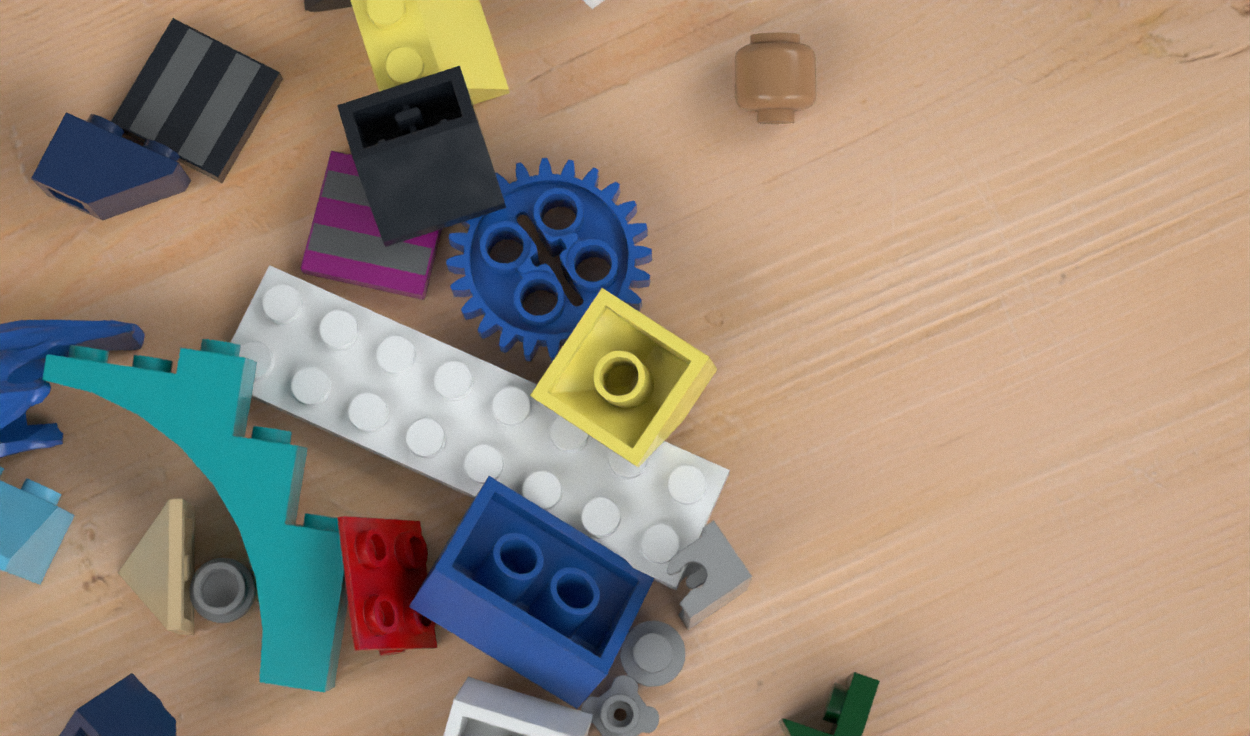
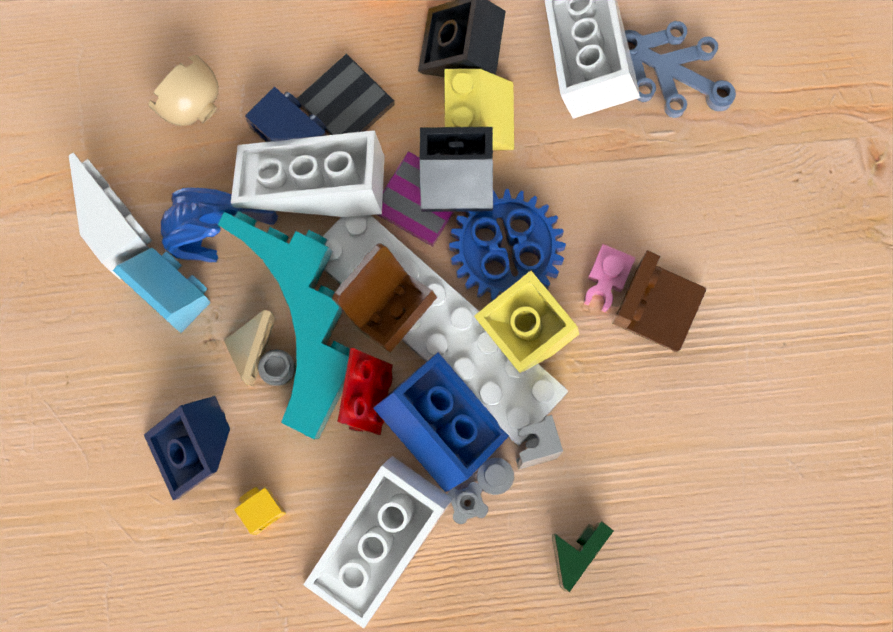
camera: 15 degrees right, 0 degrees up
medium nougat head [735,32,816,124] -> none
none -> white slope [231,130,385,217]
none -> reddish brown bracket [333,243,437,353]
none -> bright pink plate [584,244,635,312]
none -> reddish brown bracket [612,250,706,352]

